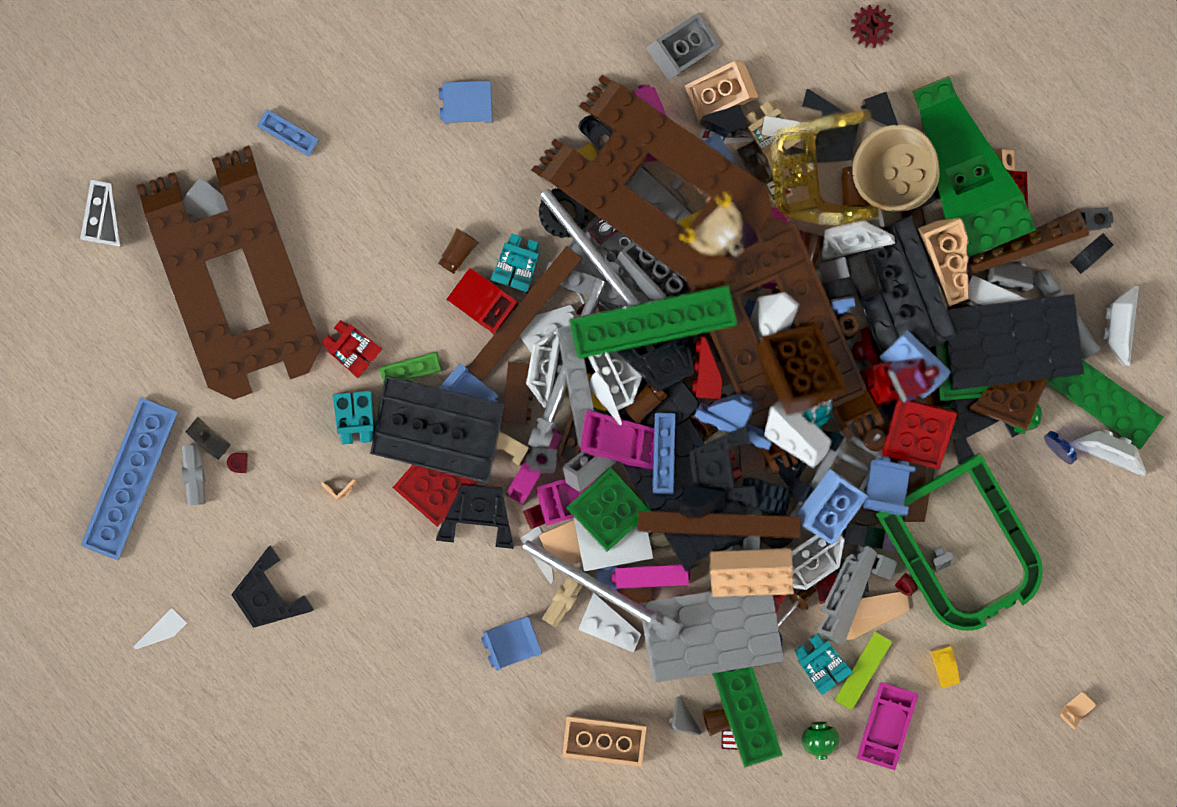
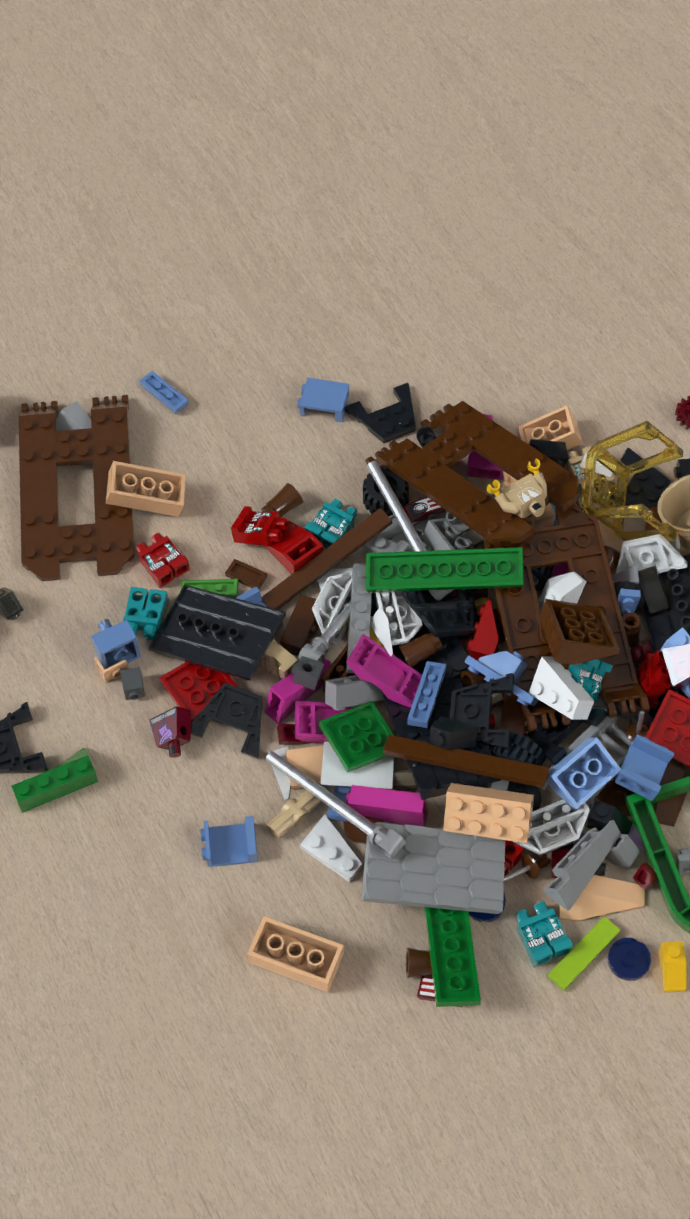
camera: 20 degrees right, 30 degrees down
dark red tile [227,453,248,473] -> none
light grey slope [646,13,721,81] -> none
light grey piece [669,696,701,736] -> none
green plant [802,721,840,760] -> none
dark pink slope [857,682,919,770] -> none
none -> green wedge [11,748,98,813]
none -> medium blue brick [91,619,141,670]
none -> light nougat brick [106,461,186,517]
none -> dark grey brick [120,667,145,700]
none -> dark red torso [149,706,191,758]
none -> reddish brown tile [225,559,267,589]
none -> red hips [231,506,289,547]
none -> black wing [345,383,416,443]
none -> clear blue tile [607,938,651,981]

